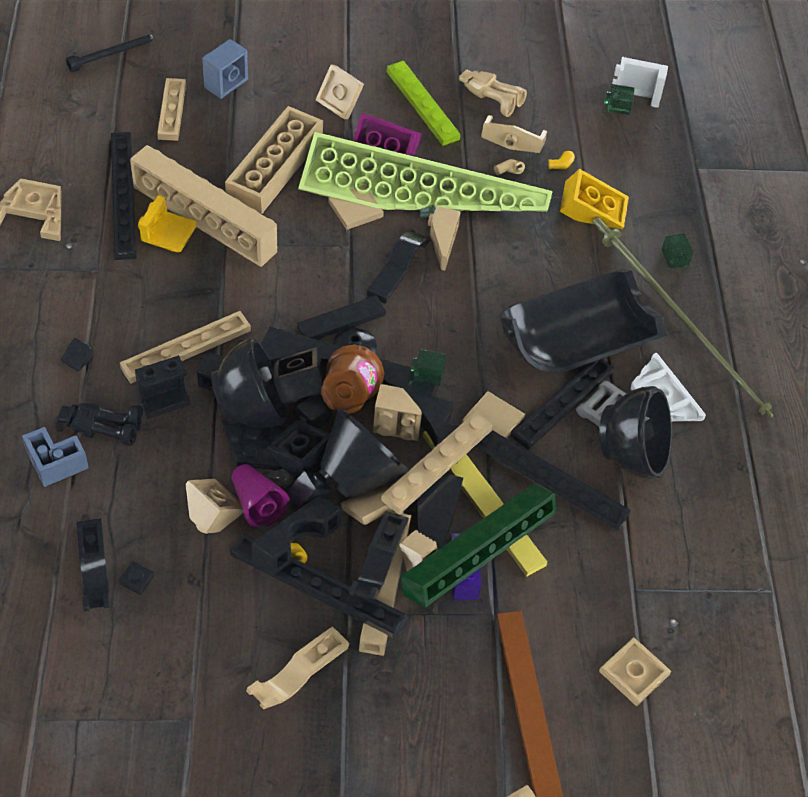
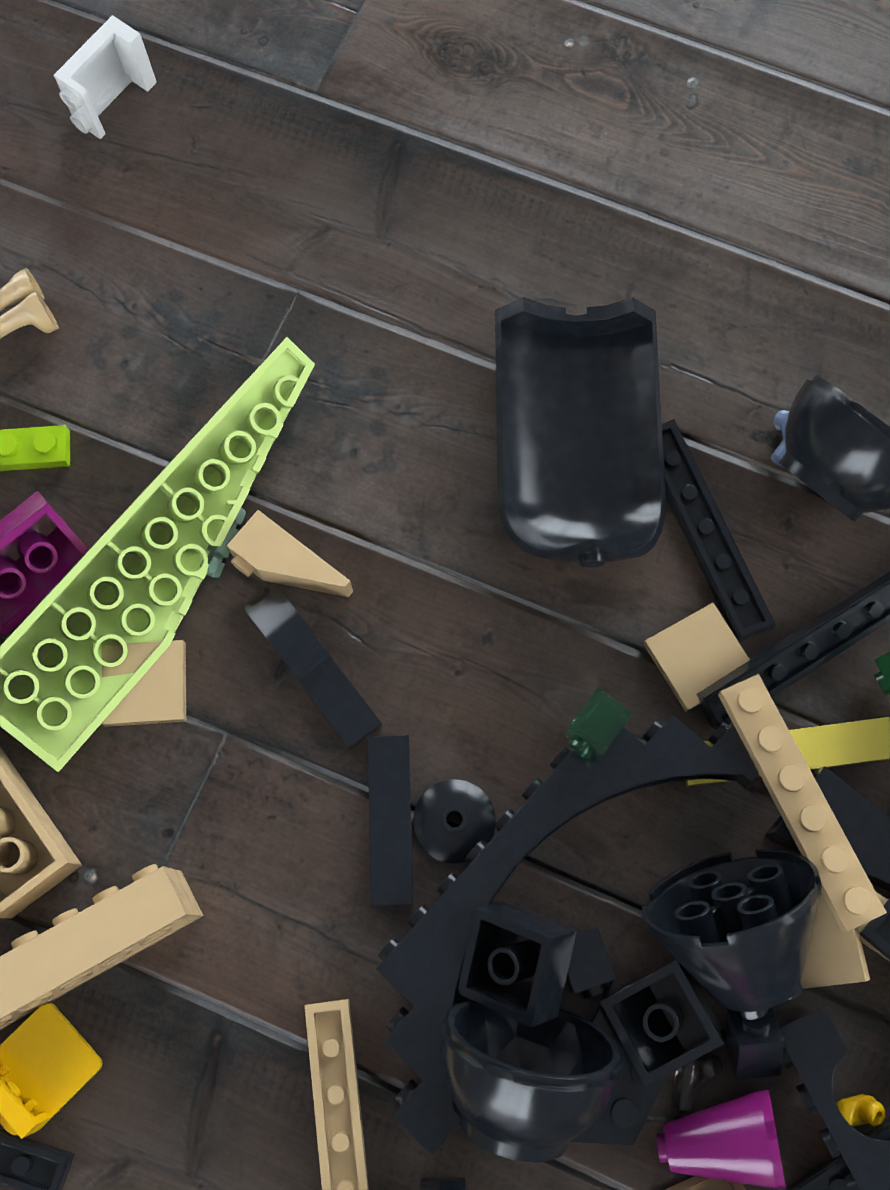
camera: 60 degrees left, 20 degrees up
dark orange piece [321,344,384,414] -> none
tan slope [373,384,422,441] -> none
tan piece [481,115,547,153] -> none
tan arm [494,159,525,175] -> none
yellow arm [548,151,575,169] -> none
yellow slope [560,169,629,229] -> none
light grey plate [576,381,626,427] -> none
olive piece [593,217,773,417] -> none
clear green brick [604,84,635,115] -> none
white wing [630,353,706,421] -> none
clear green brick [661,233,693,269] -> none

